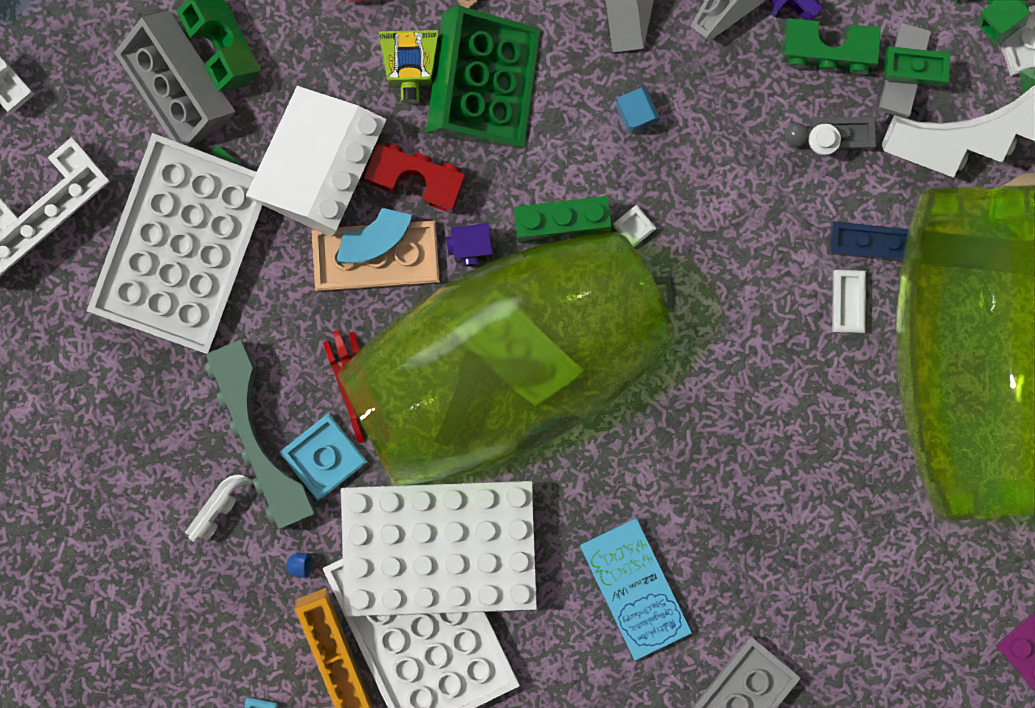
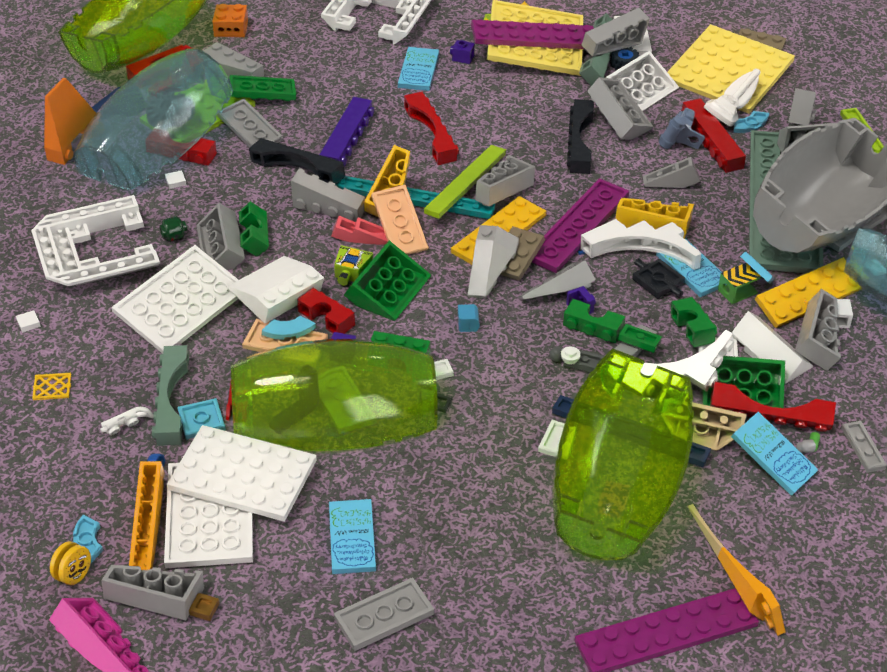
camera: 20 degrees right, 40 degrees down
none -> yellow window [32,373,71,400]
none -> dark green head [159,216,187,242]

